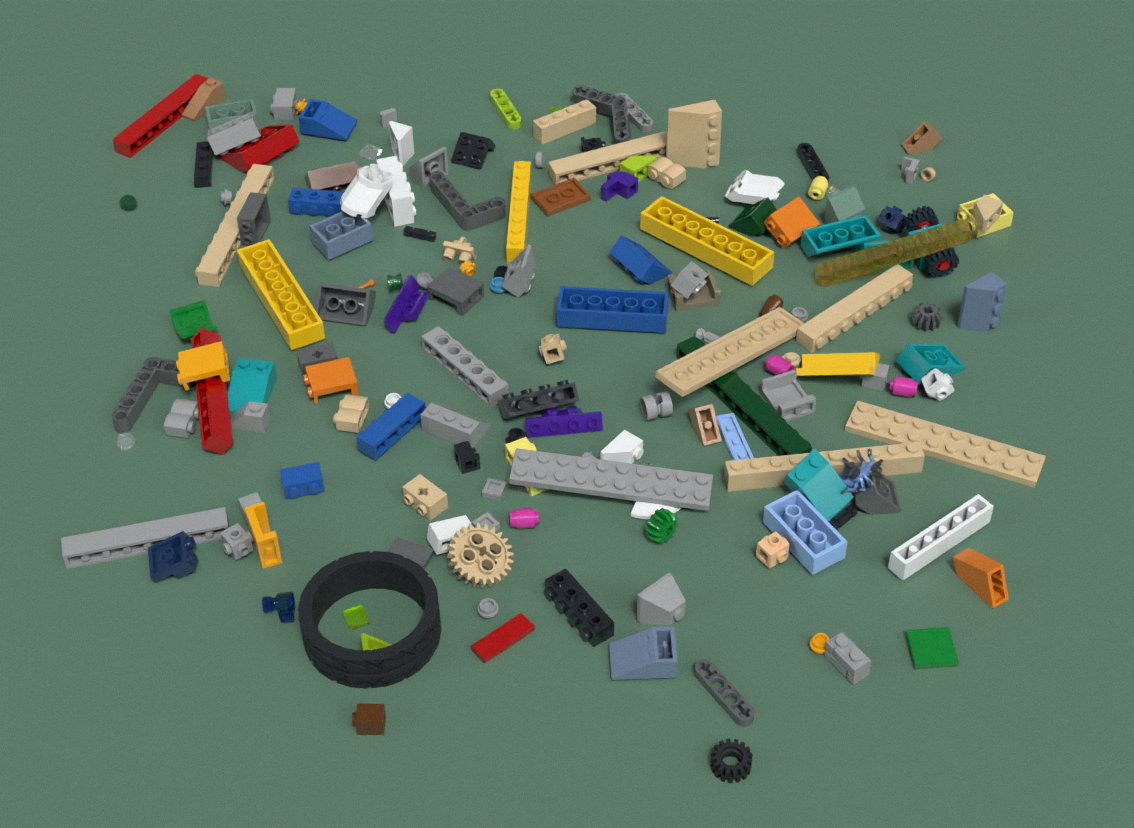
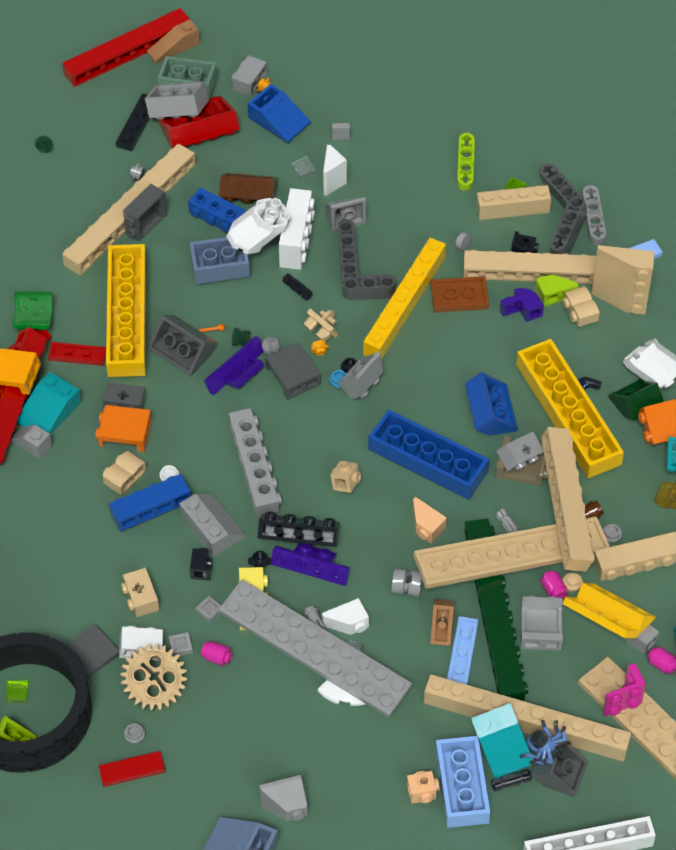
camera: 25 degrees right, 10 degrees up
blue brick [280,462,325,500] -> none
black bracket [451,132,496,170] -> none
black brick [544,568,614,647] -> none
green gear [645,508,678,544] -> none
none -> red tile [48,342,106,366]
none -> light nougat slope [413,497,447,544]
none -> tan brick [541,427,595,572]
none -> dark pink bracket [603,663,646,716]

